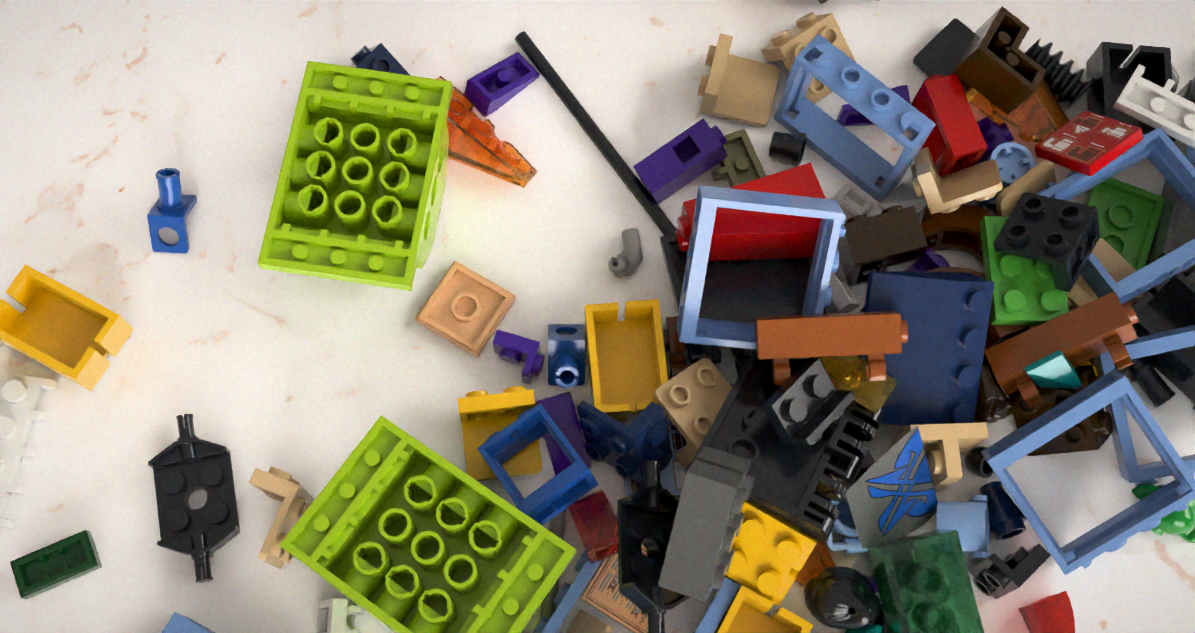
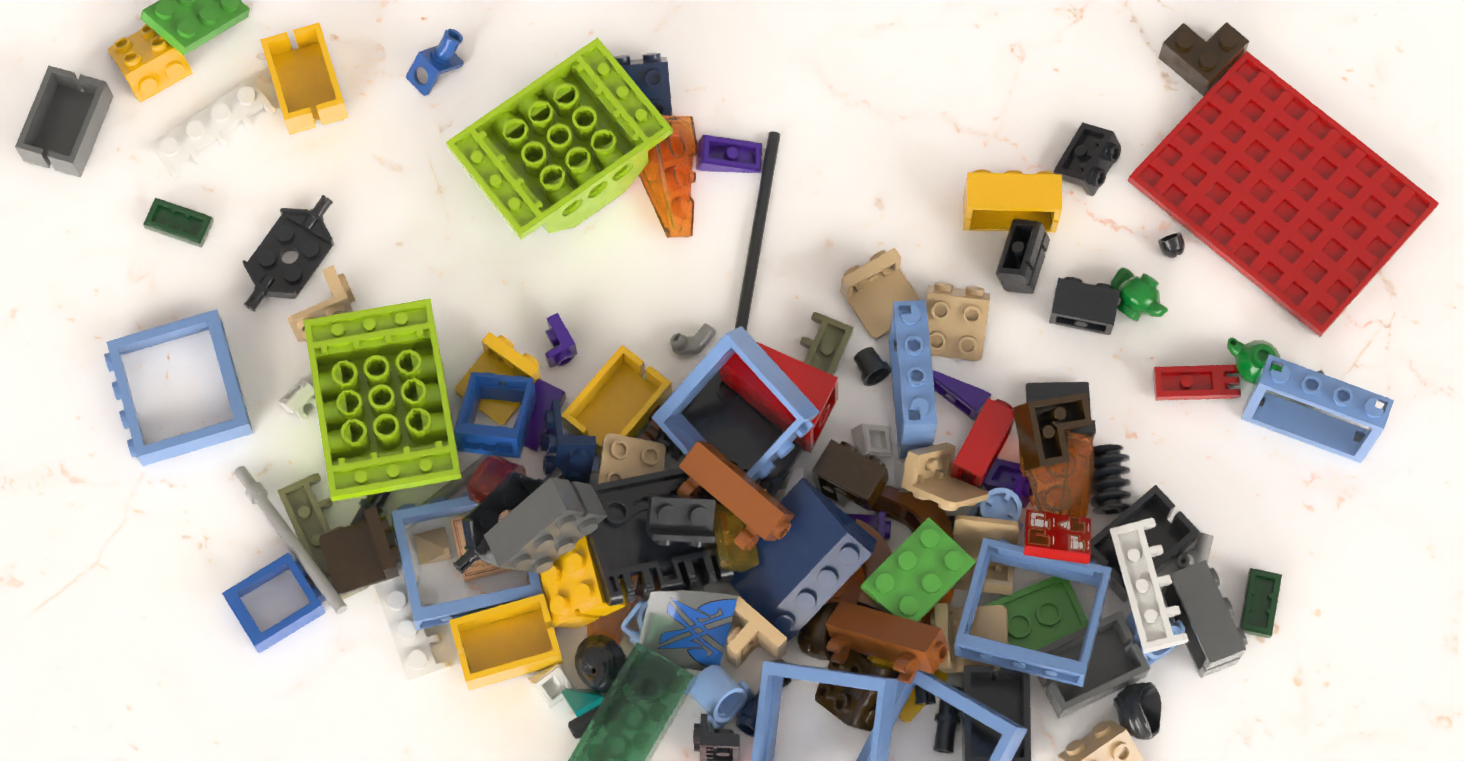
camera: 50 degrees right, 0 degrees up
light nougat tile [415,261,516,358] -> none
blue bracket [548,324,585,389] -> none
dark purple brick [633,118,727,204] -> none
black bracket [994,192,1100,292] -> none
teal slope [1024,350,1083,389] -> none

